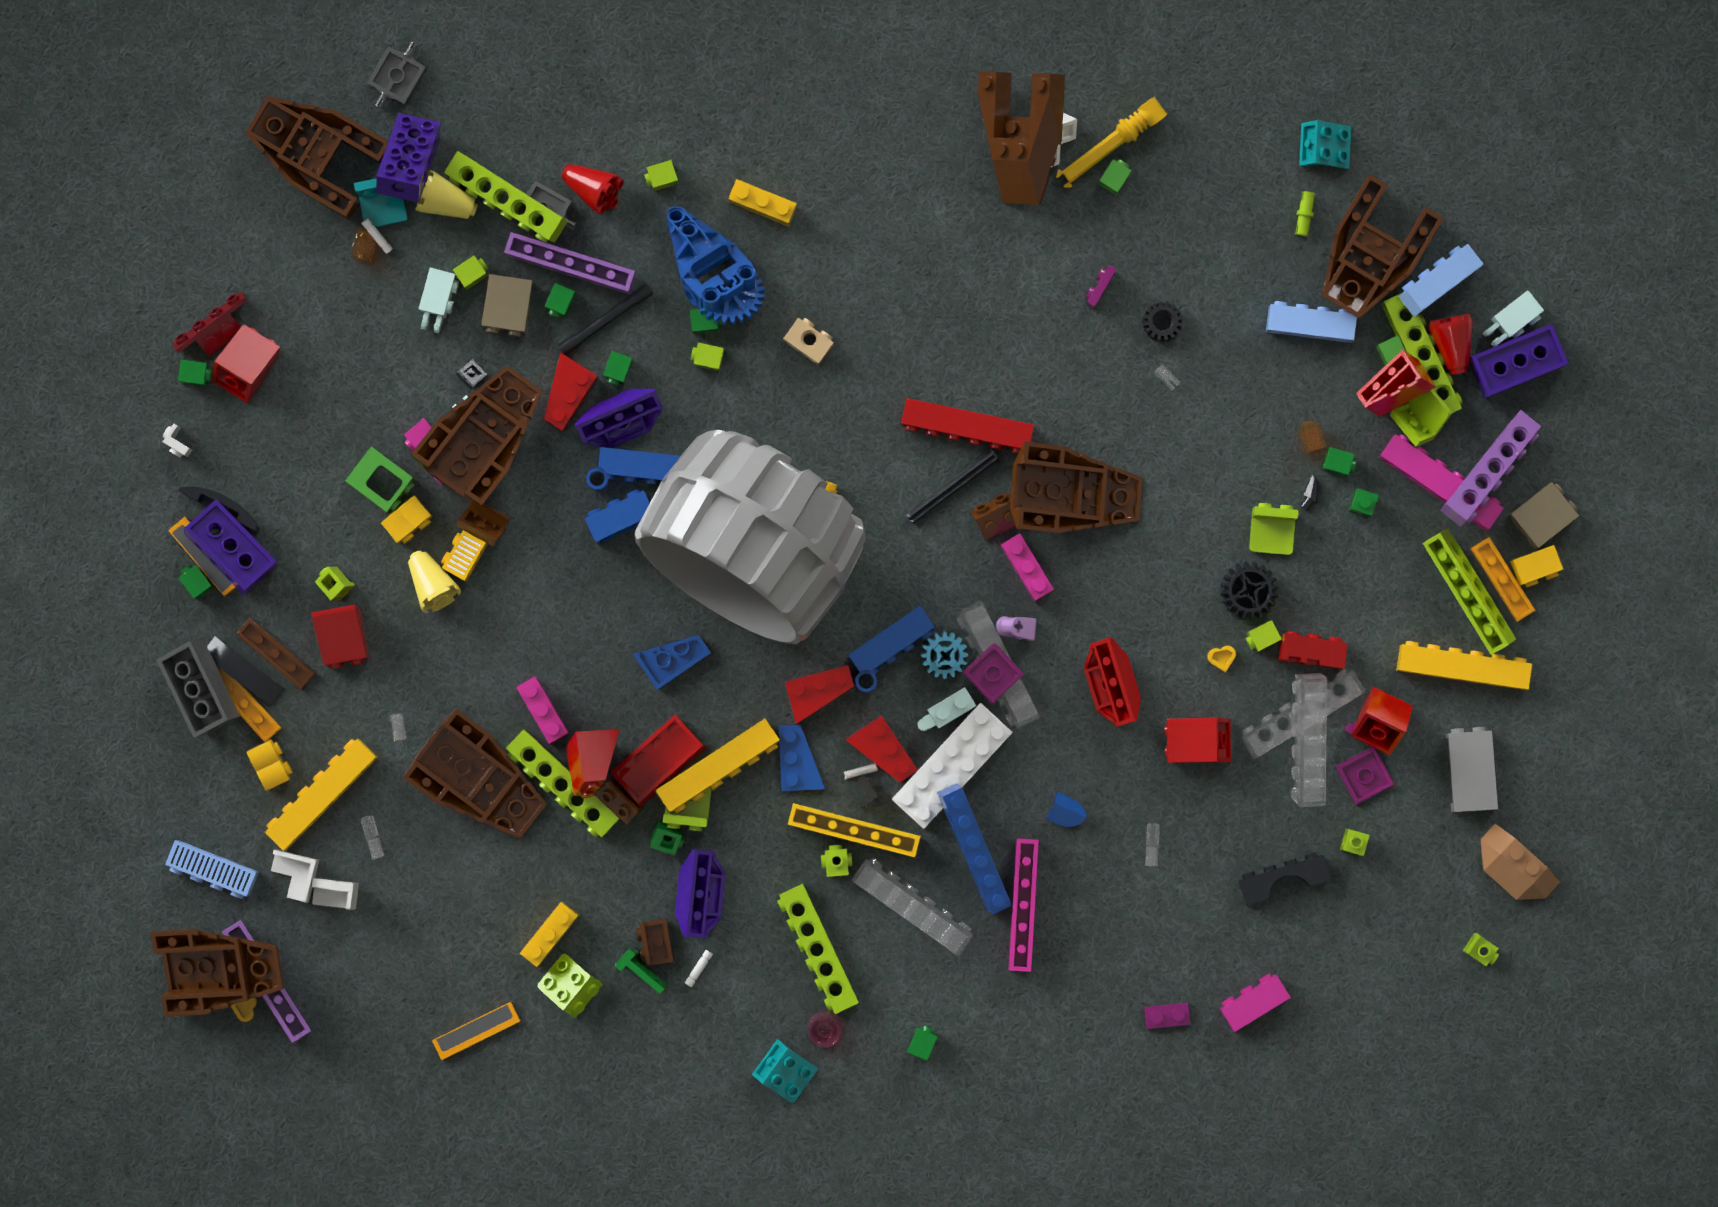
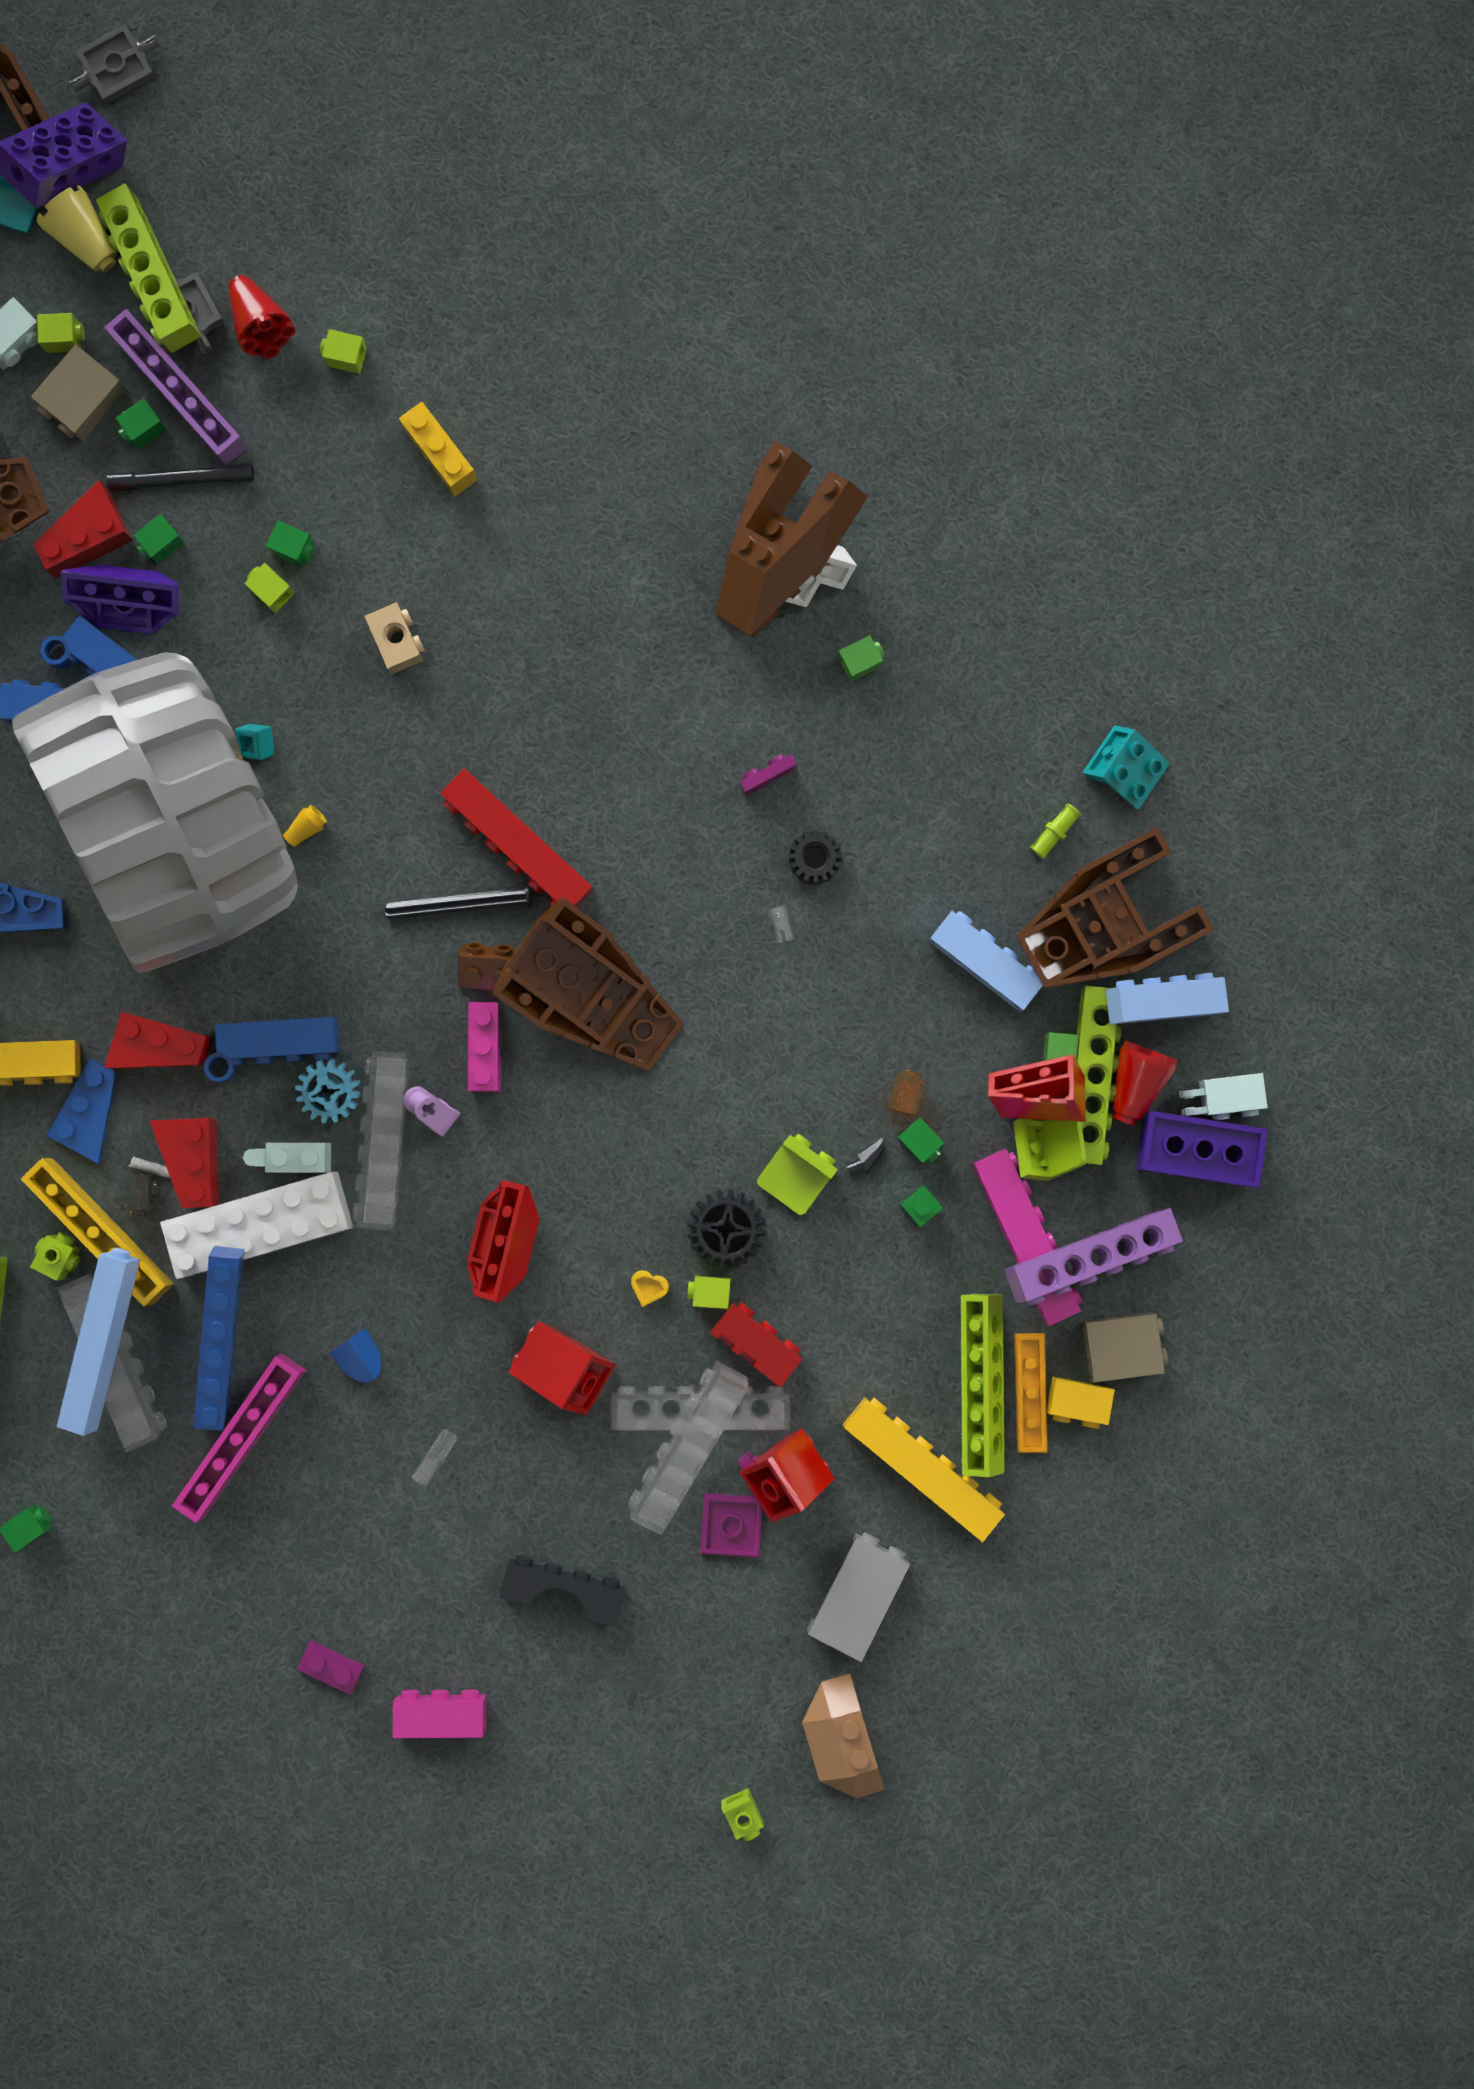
camera: 30 degrees right, 0 degrees up
blue connector [666,206,765,325] -> none
magenta tile [962,643,1024,704] -> none
yellow piece [1056,97,1167,188] -> none
lime brick [1340,829,1370,856] -> none
none -> light blue brick [57,1248,140,1436]

